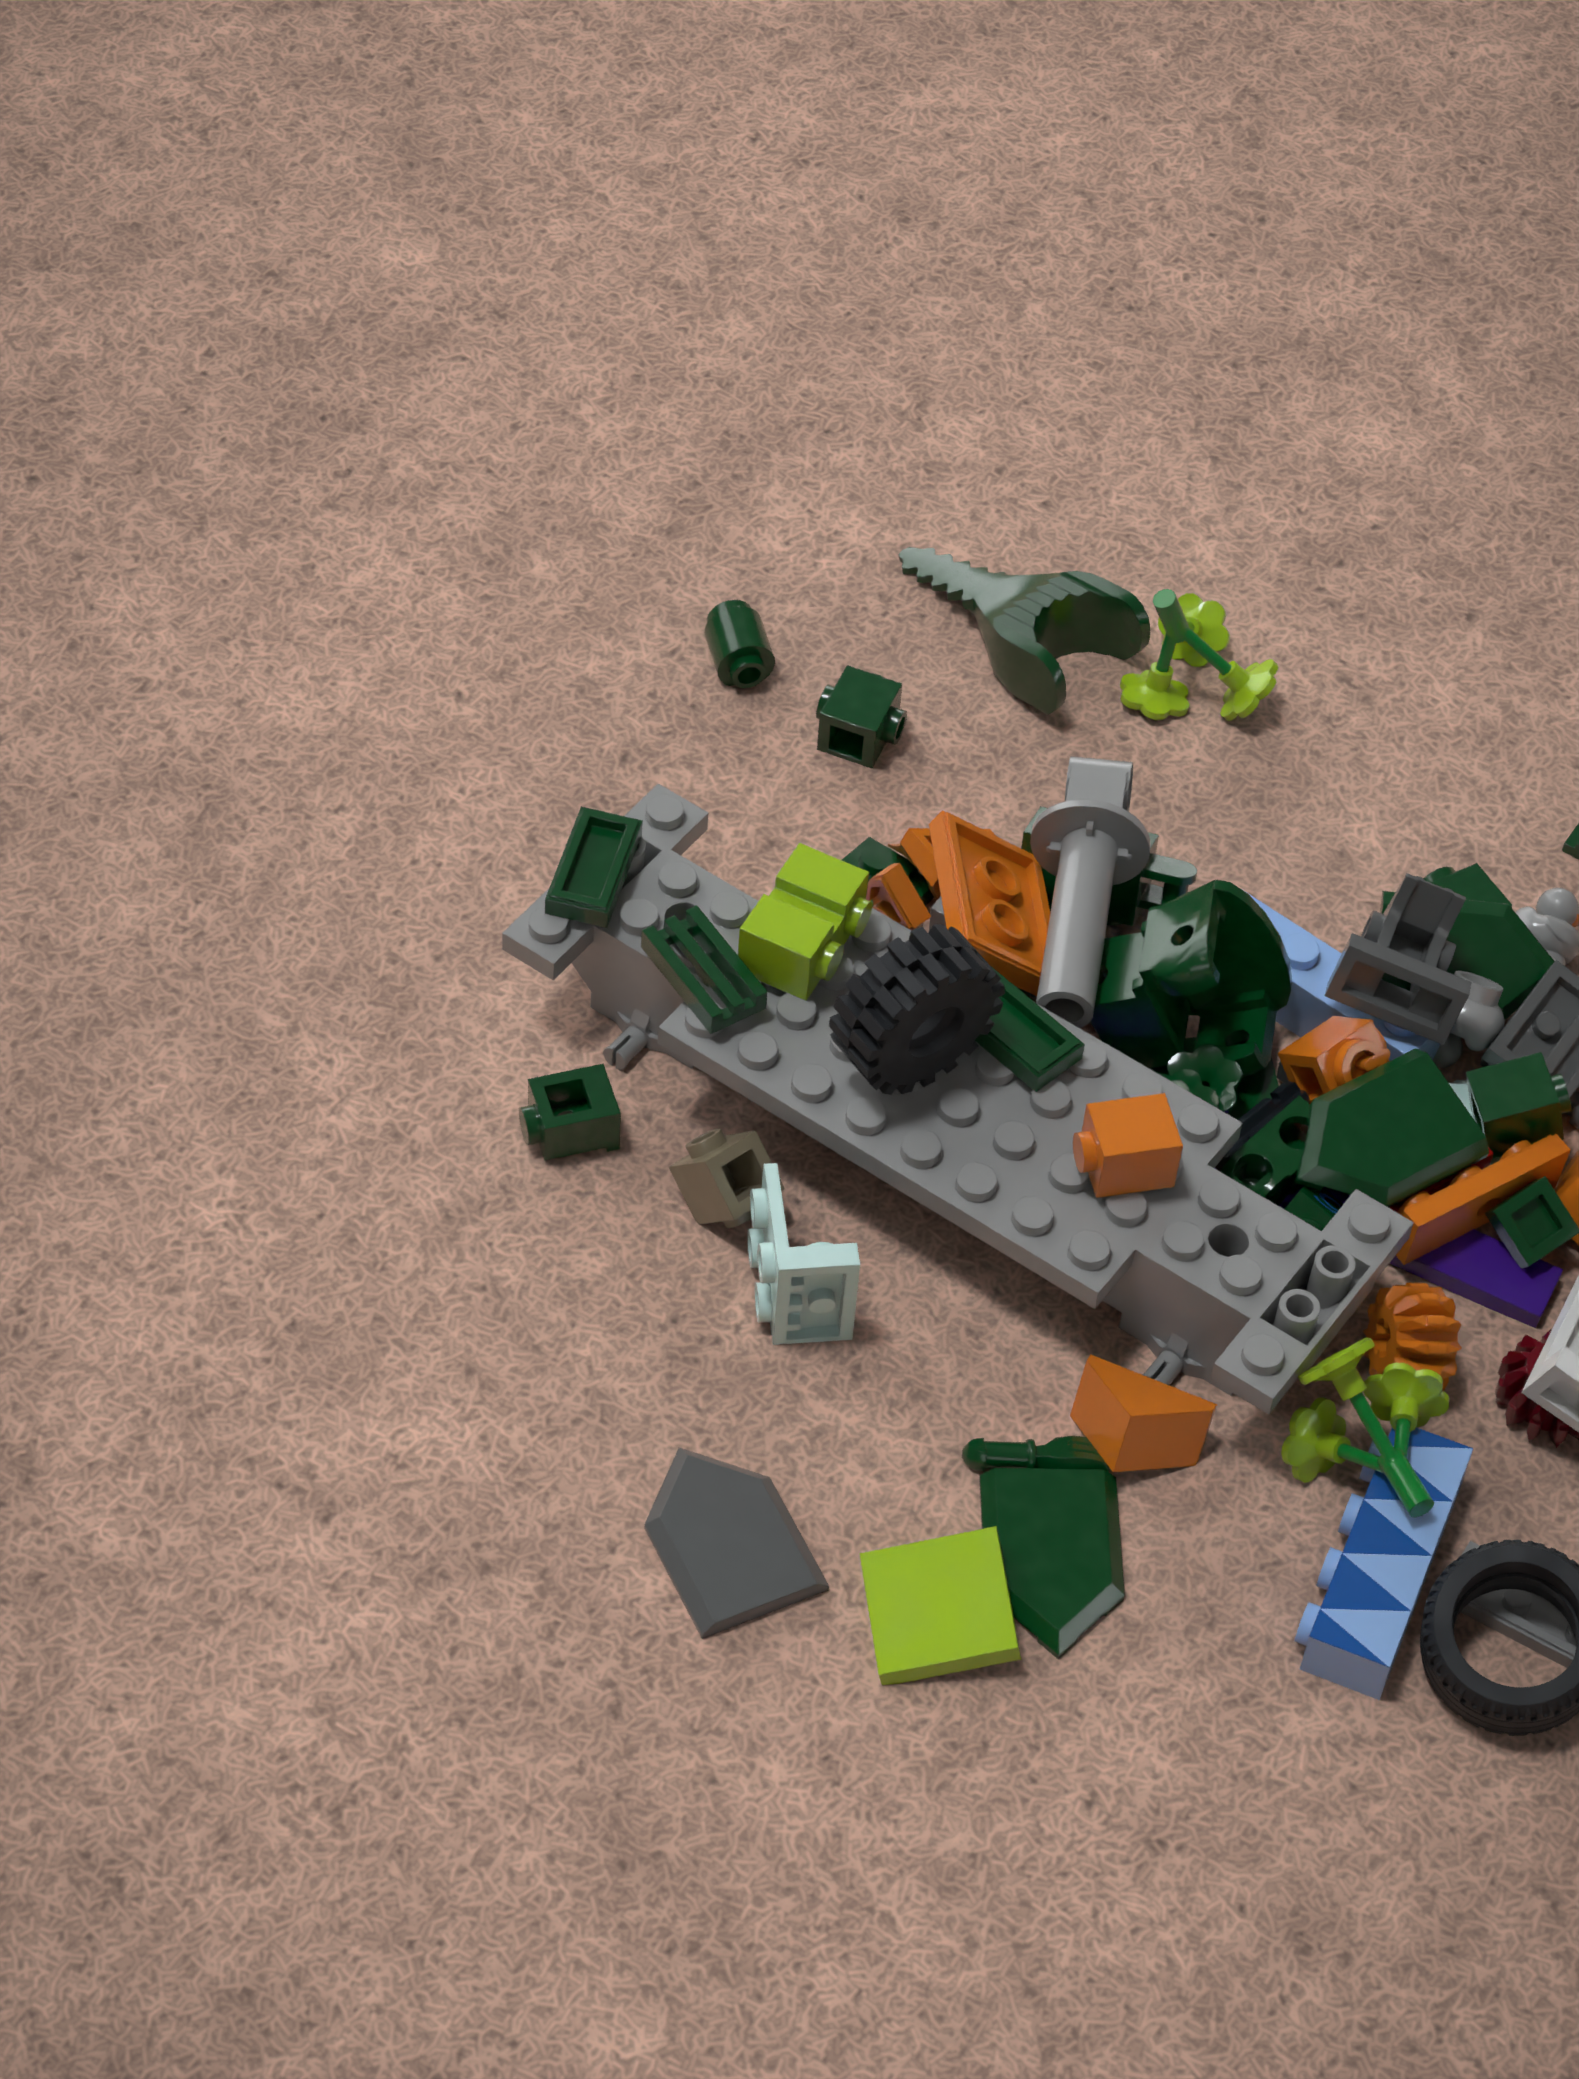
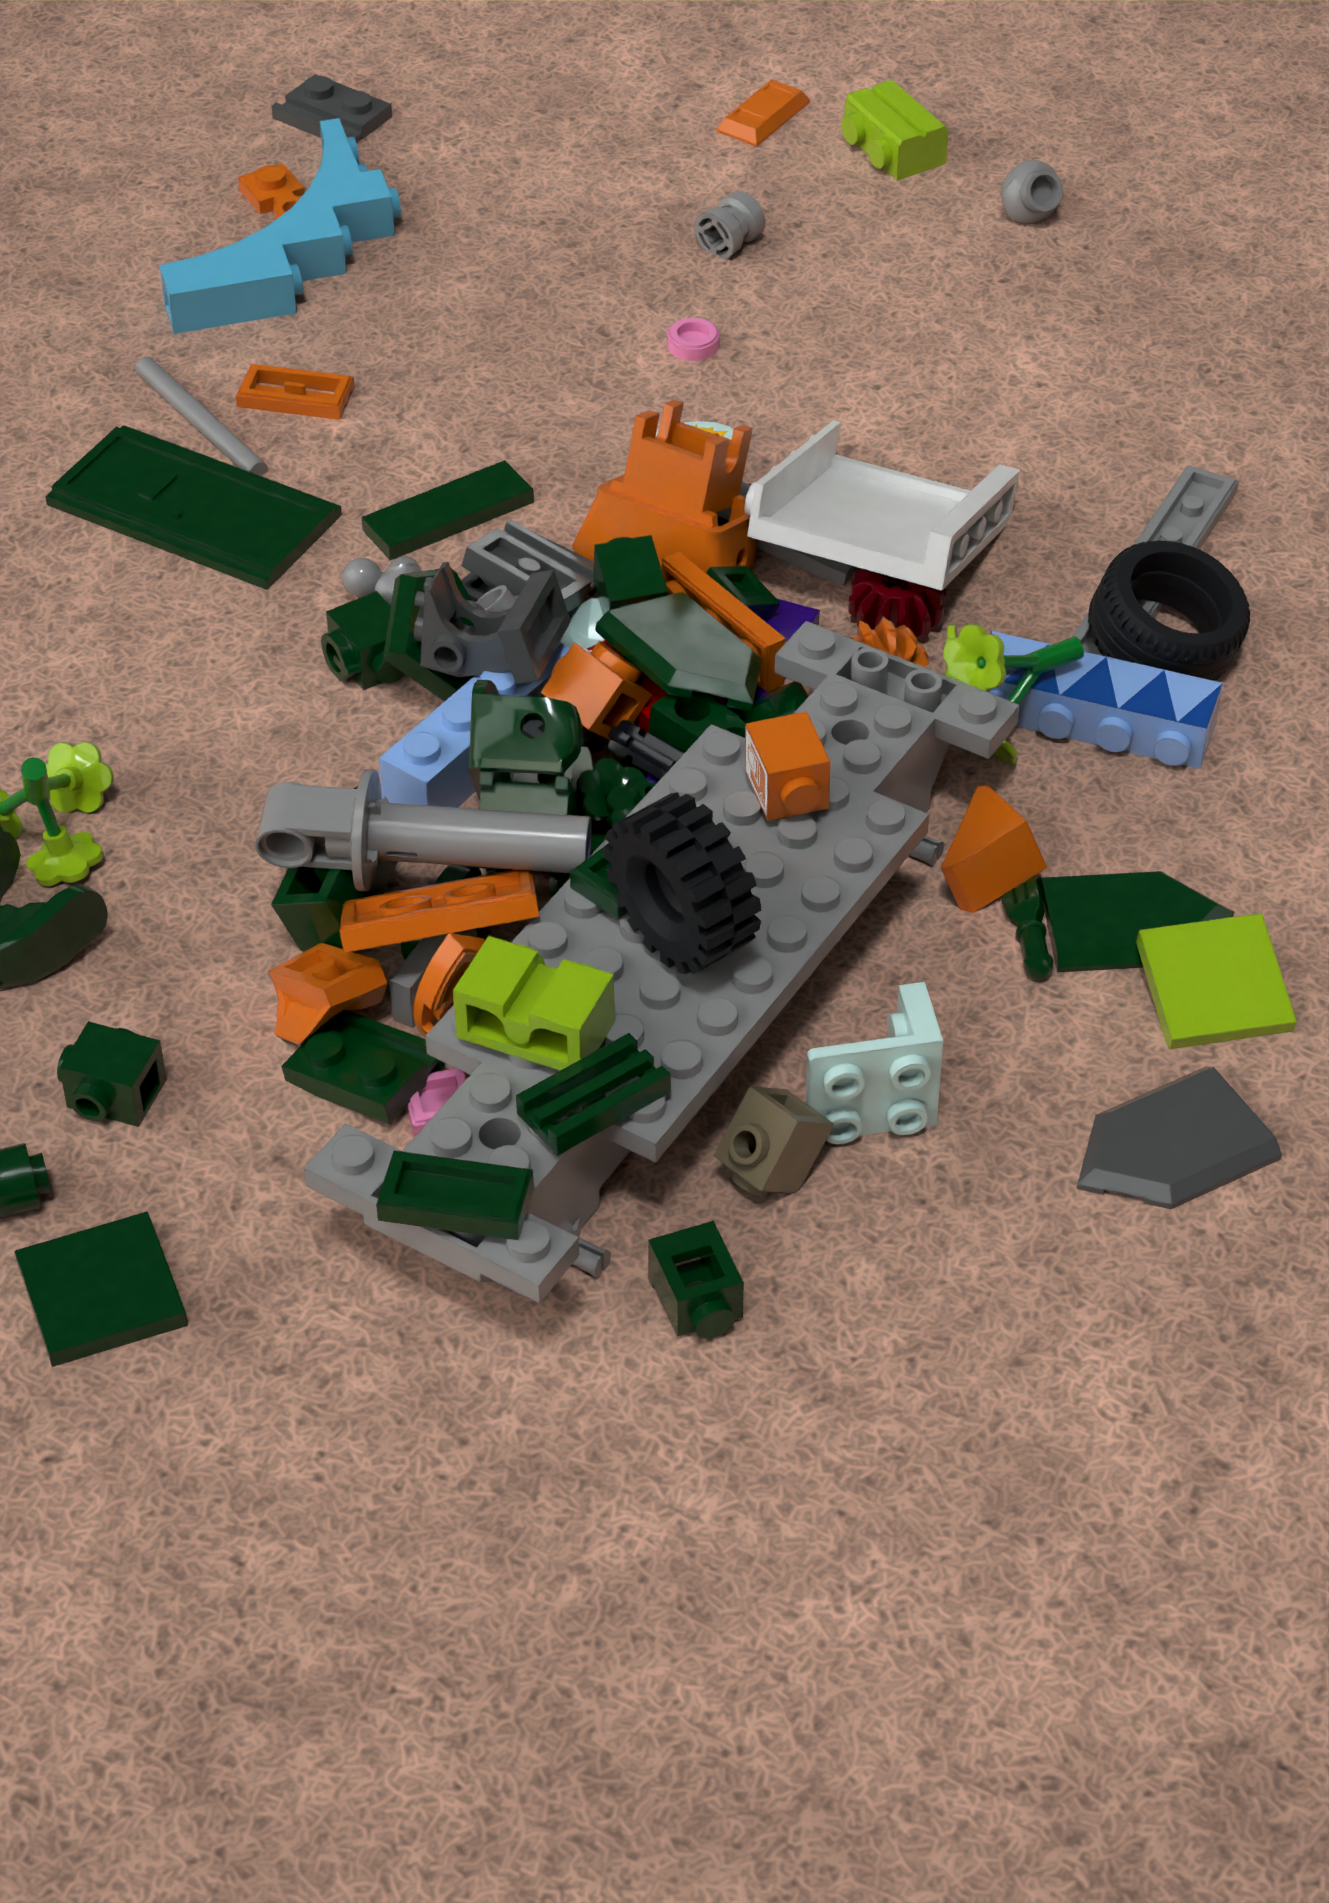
camera: 90 degrees left, 5 degrees down
none -> dark green tile [14,1211,188,1367]

